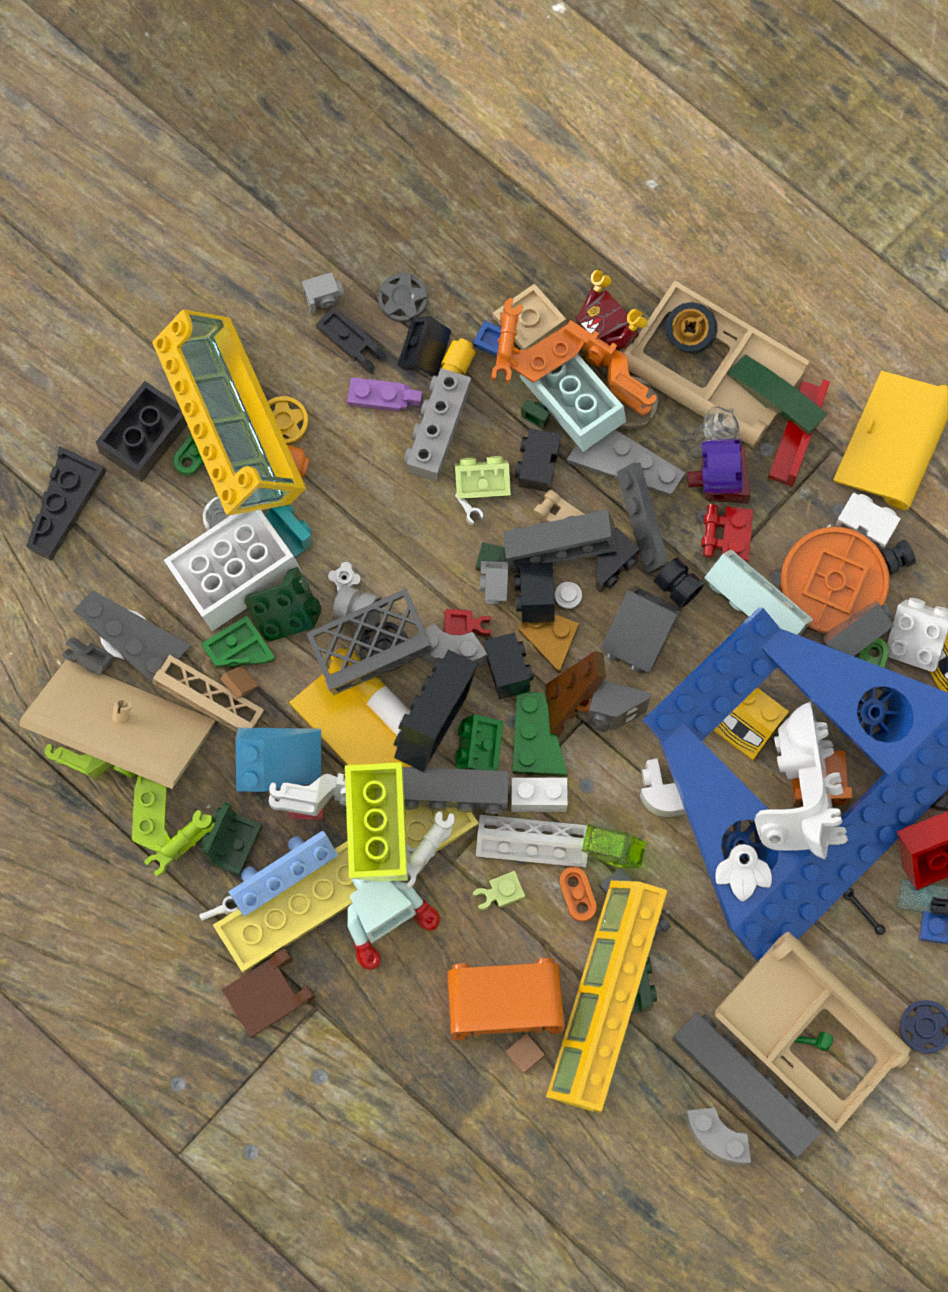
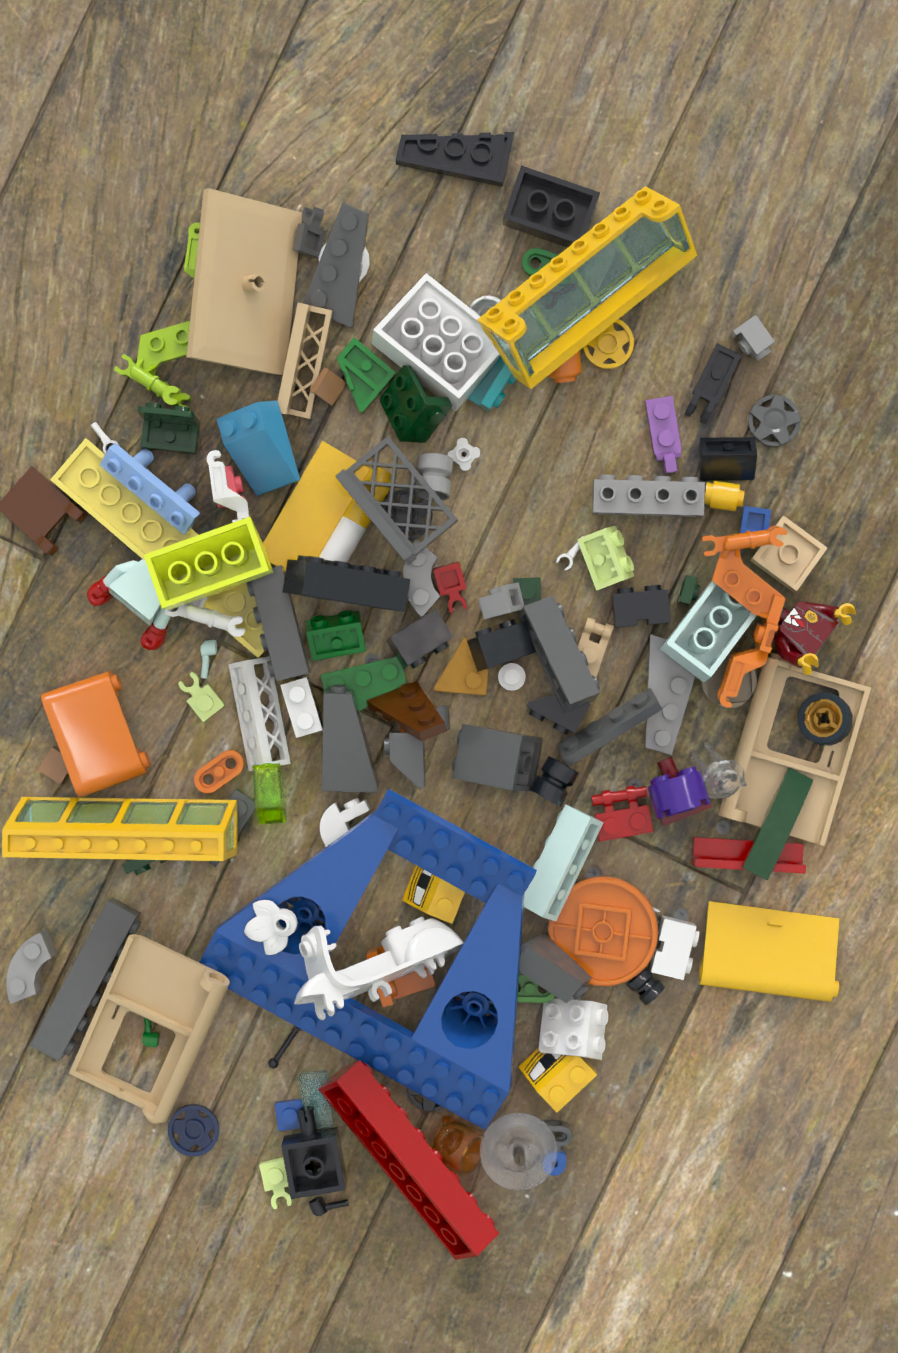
camera: 70 degrees right, 15 degrees up
none -> light aqua hand [200,640,218,679]
none -> dark grey slope [322,684,378,793]

